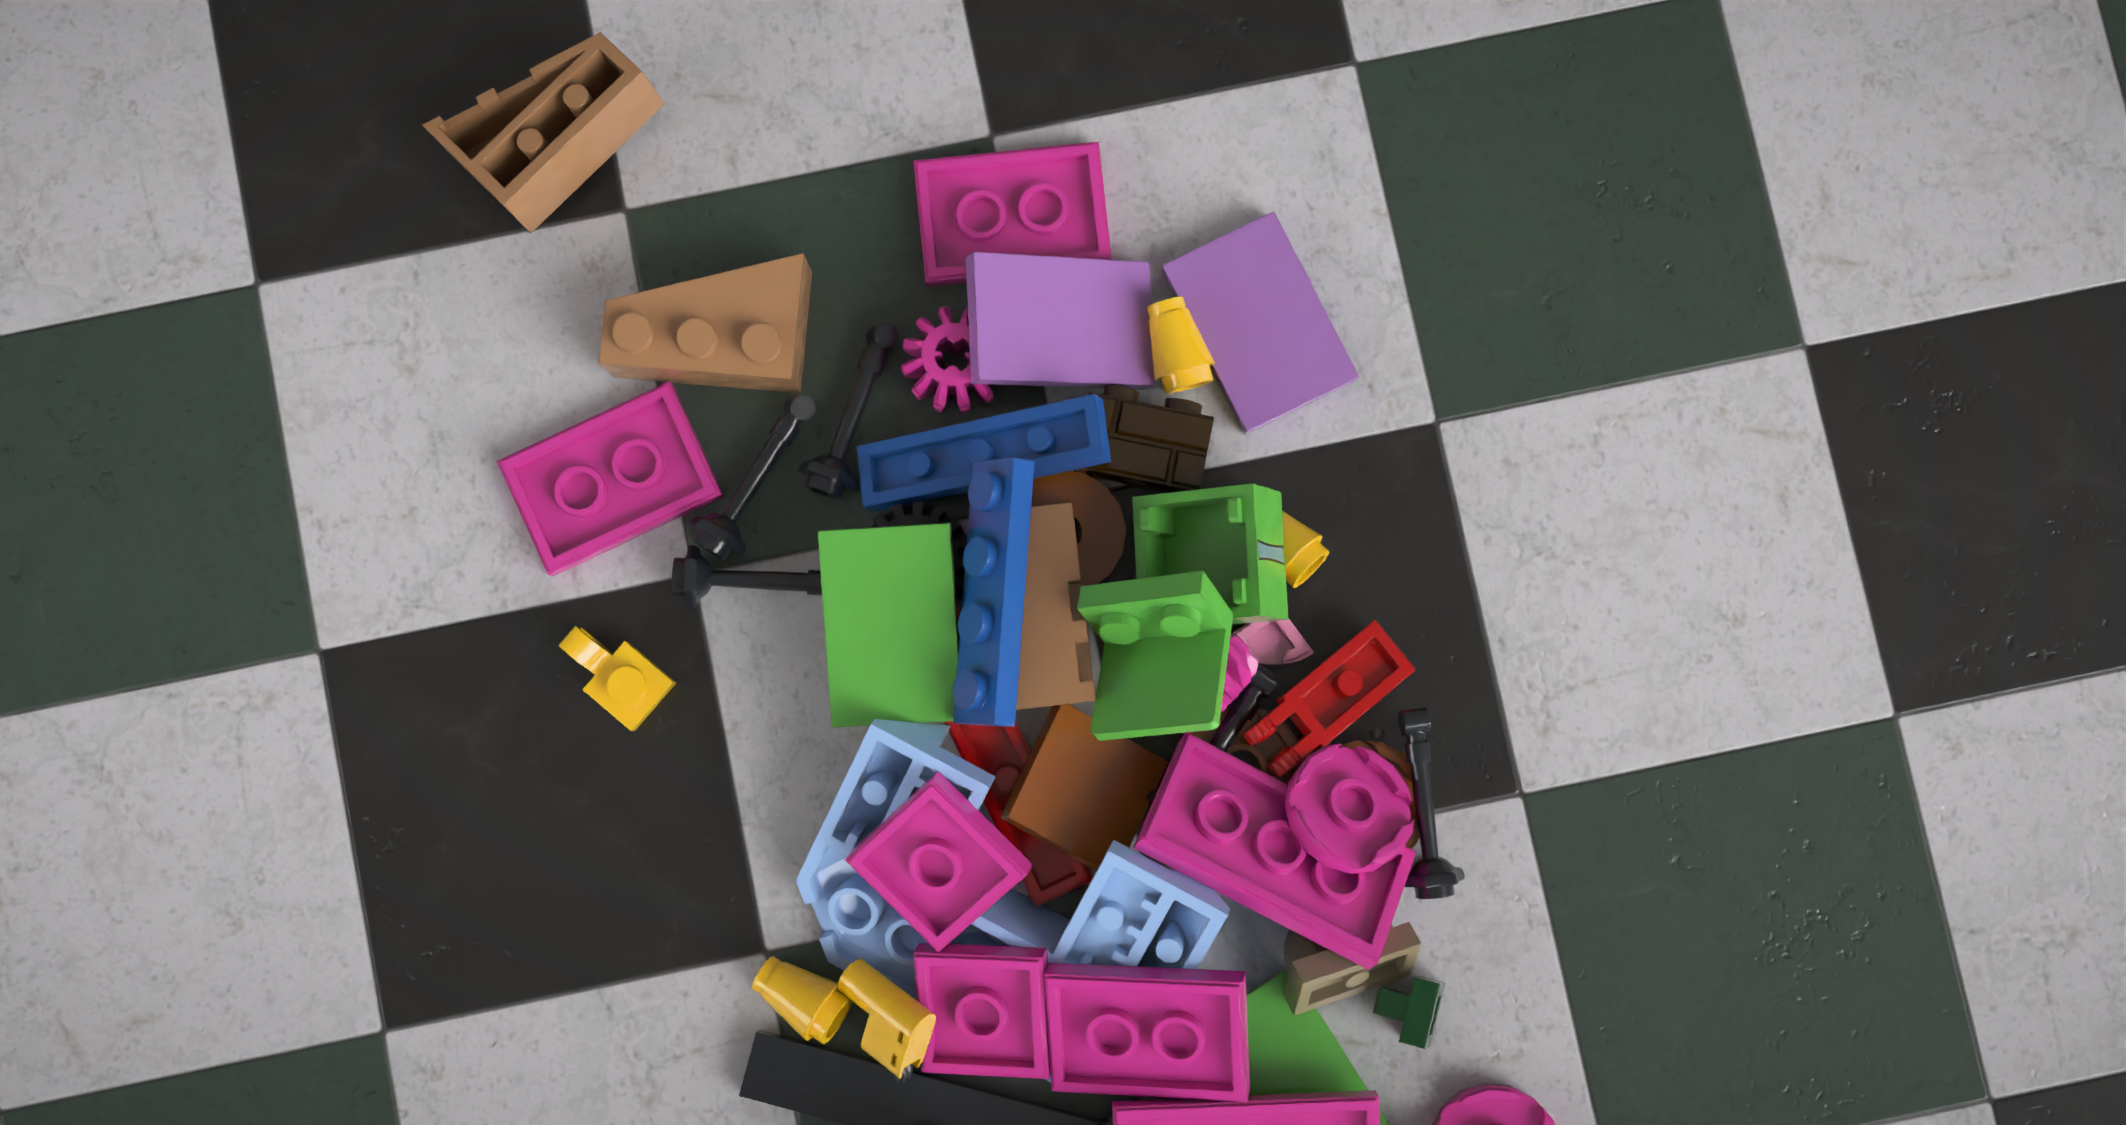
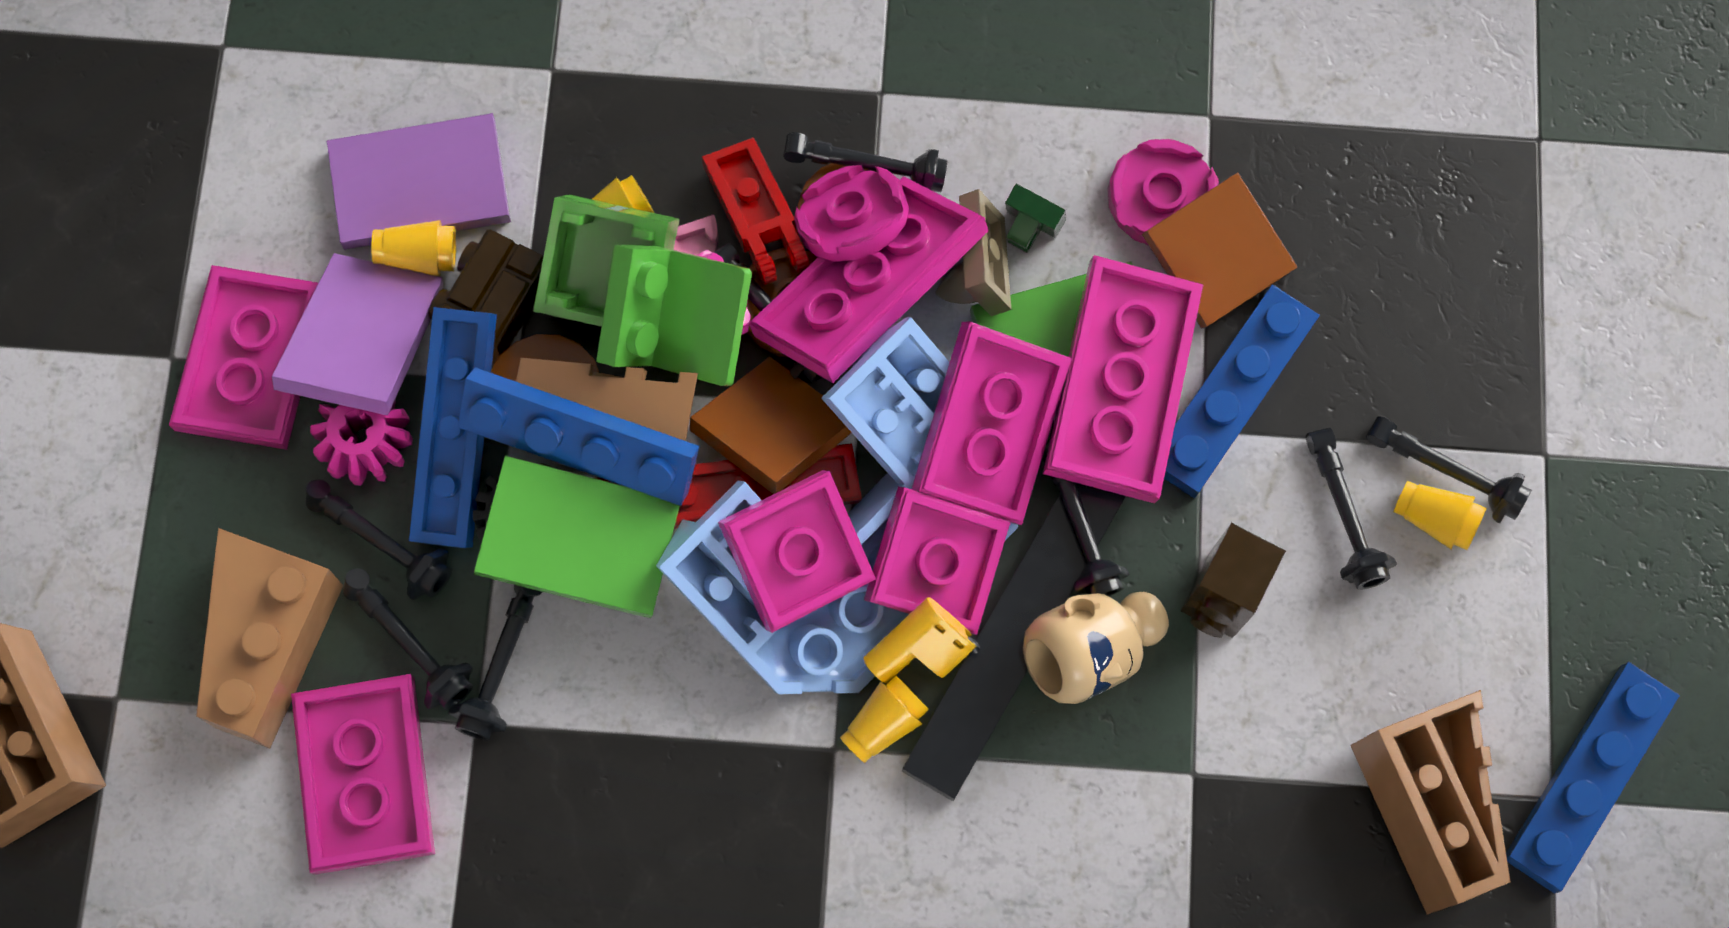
camera: 80 degrees left, 10 degrees down
yellow plate [558,626,677,731] -> none

